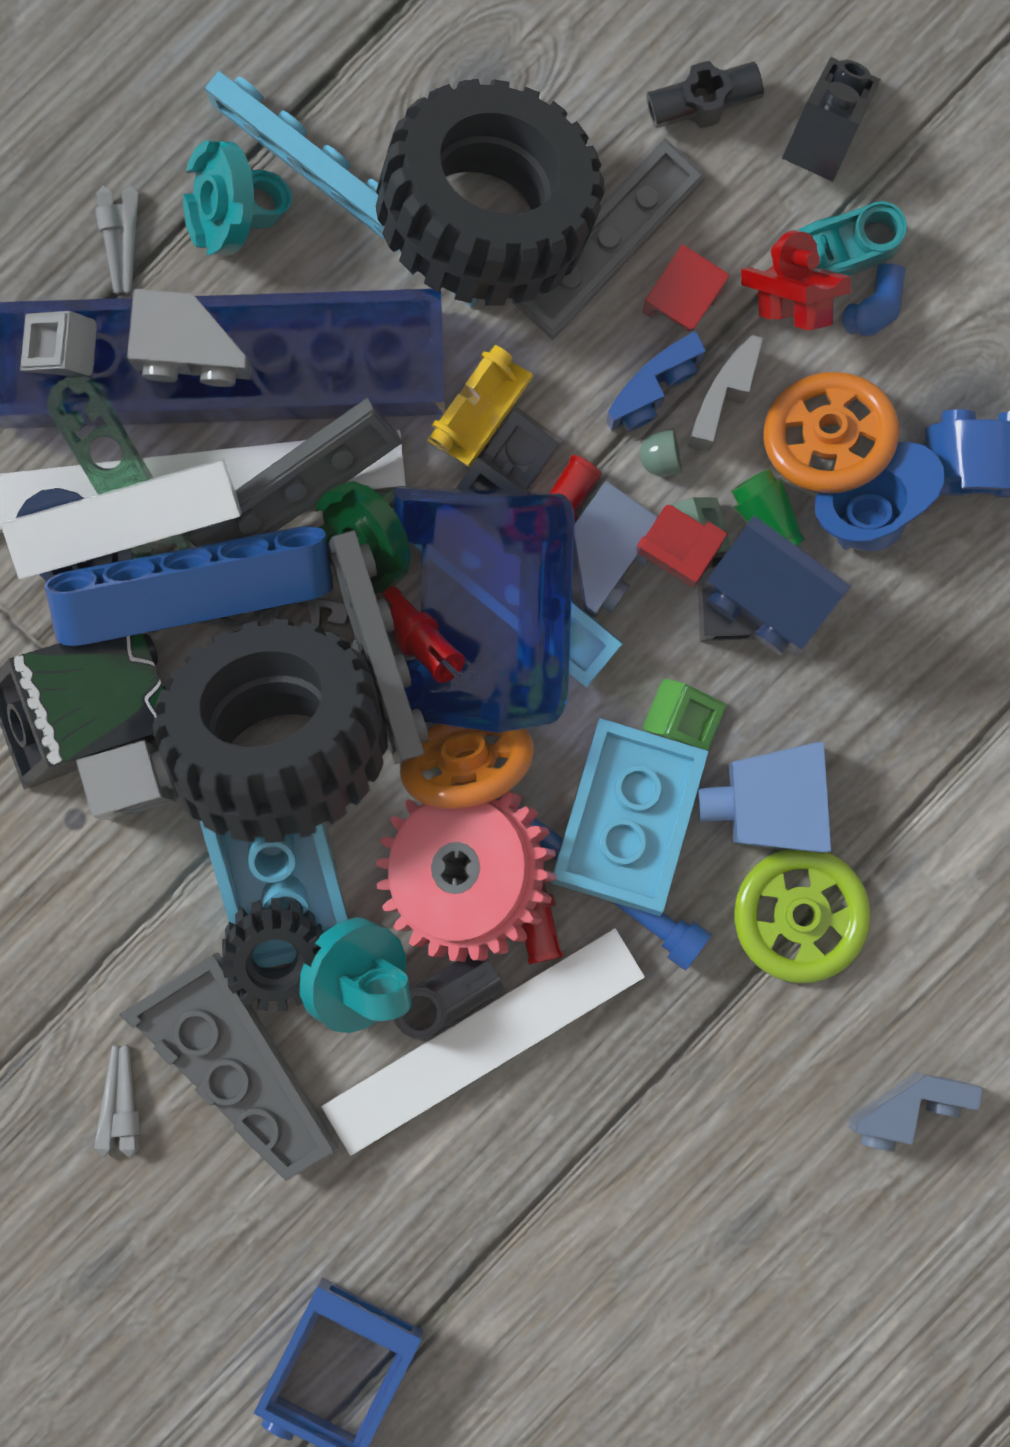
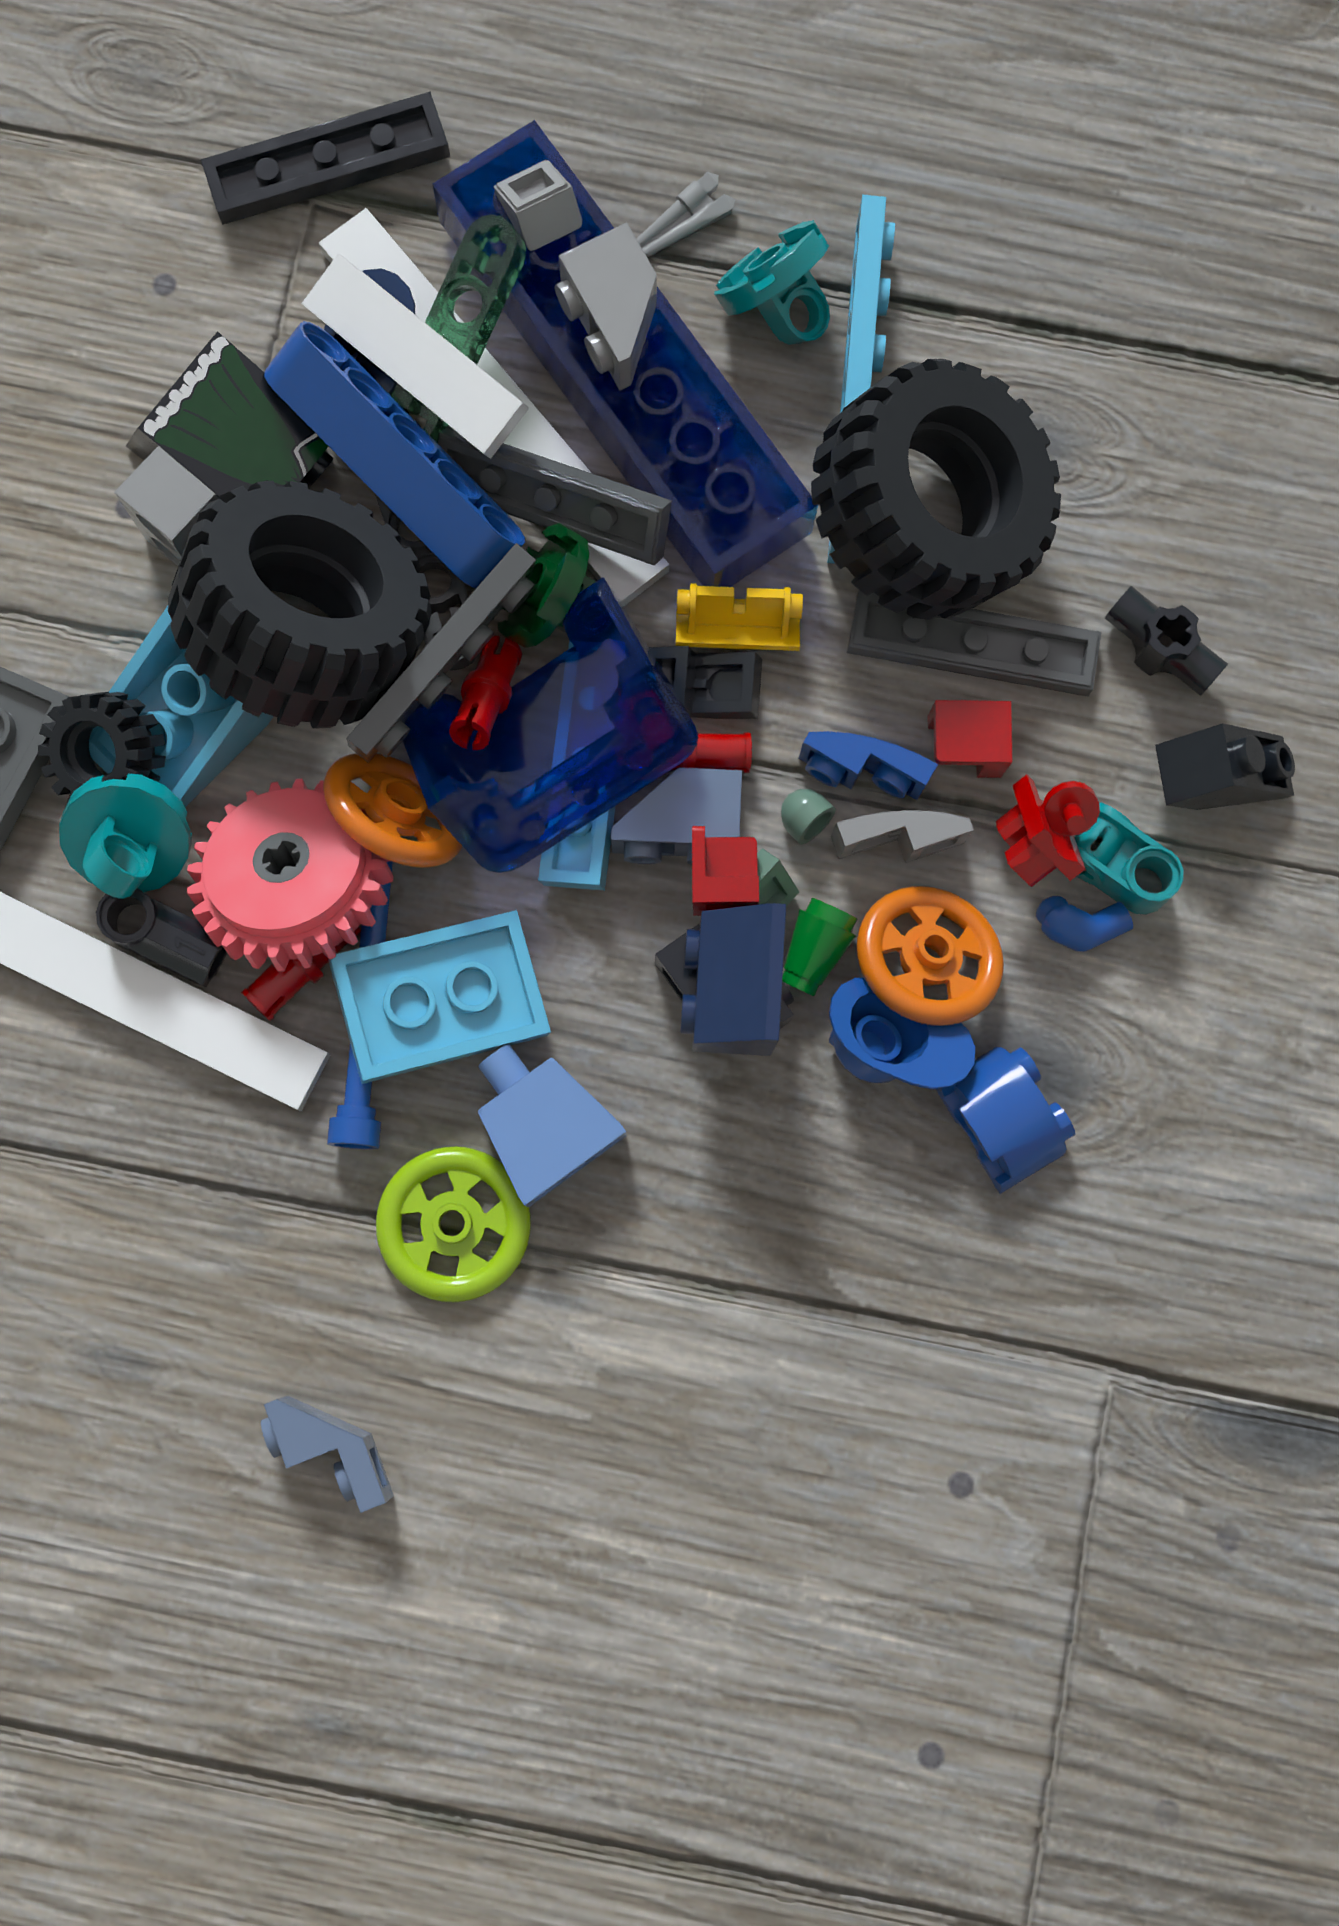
camera: 50 degrees right, 5 degrees down
bright green slope [643,679,727,751] -> none

